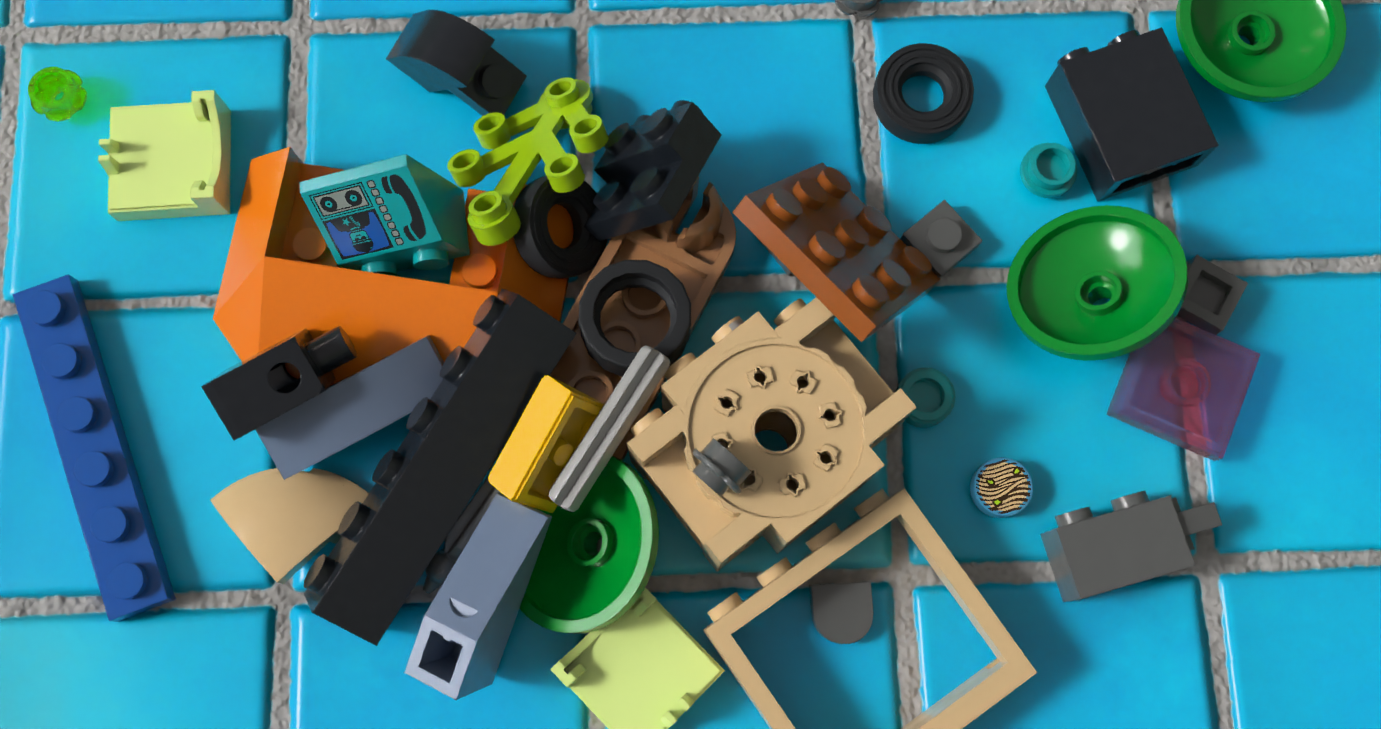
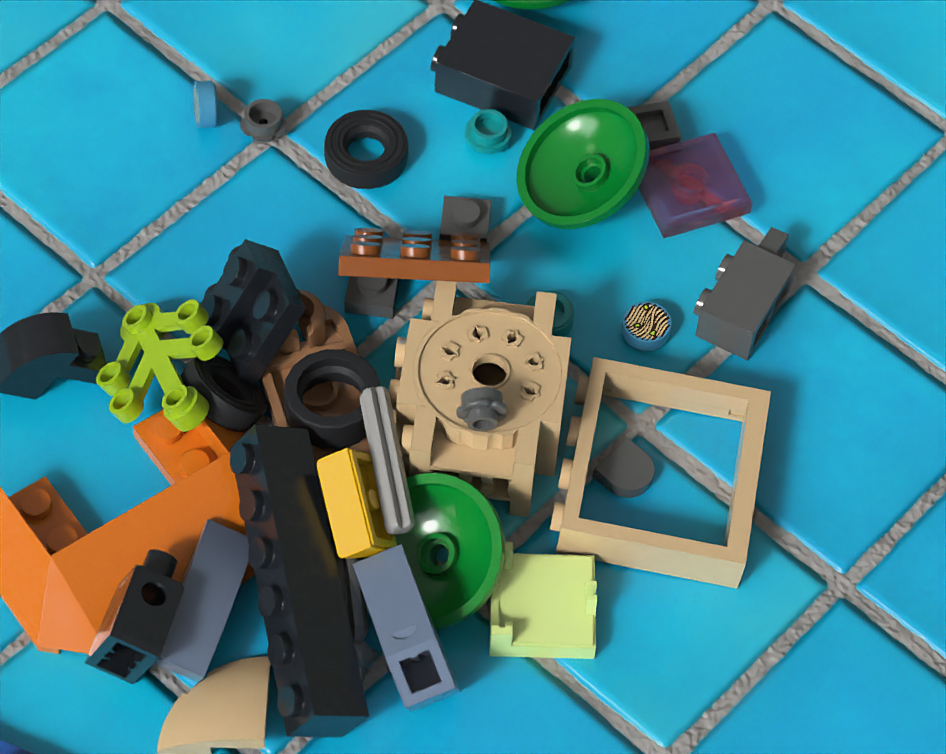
camera: 45 degrees left, 20 degrees down
teal slope [299,154,470,276] -> none

